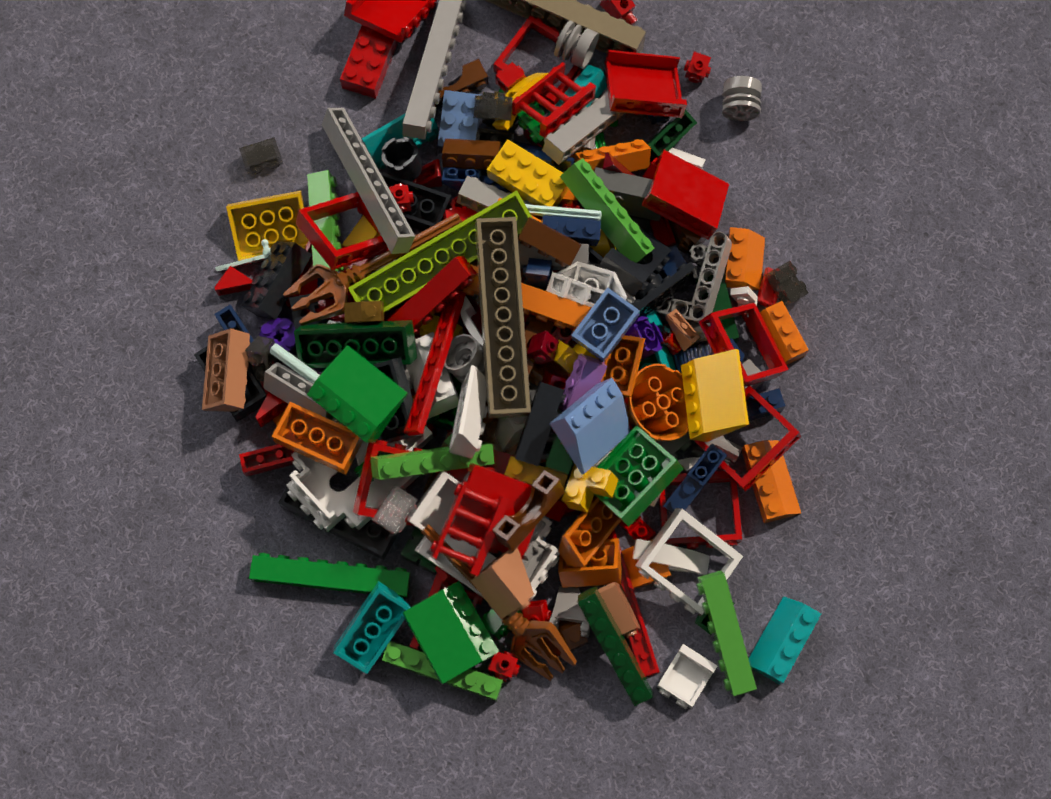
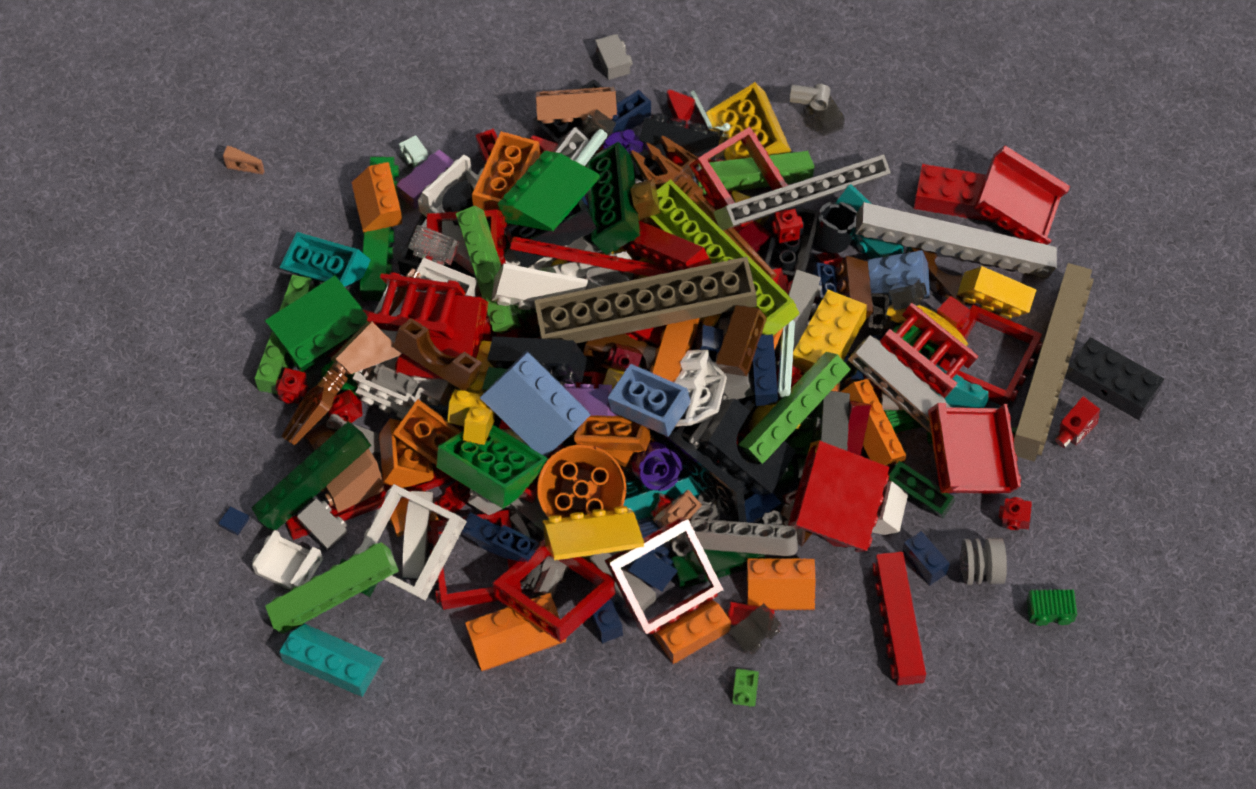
camera: 85 degrees right, 15 degrees down
light grey wheel [554,21,599,69] -> none
white bracket [730,286,758,315] -> none
none -> dark blue tile [218,506,250,536]
none -> nougat slope [223,146,265,174]
none -> light grey brick [297,499,347,551]
none -> orange slope [351,162,403,233]
none -> medium lavender brick [397,150,454,209]
none -> light aqua brick [399,135,428,168]
none -> black brick [442,180,474,229]
none -> light grey brick [595,34,632,80]
none -> bright green bracket [733,669,759,706]
none -> light grey piece [790,84,830,111]
none -> red brick [872,552,926,686]
none -> dark blue brick [902,531,950,586]
none -> yellow brick [957,266,1036,319]
none -> green brick [1027,589,1077,626]

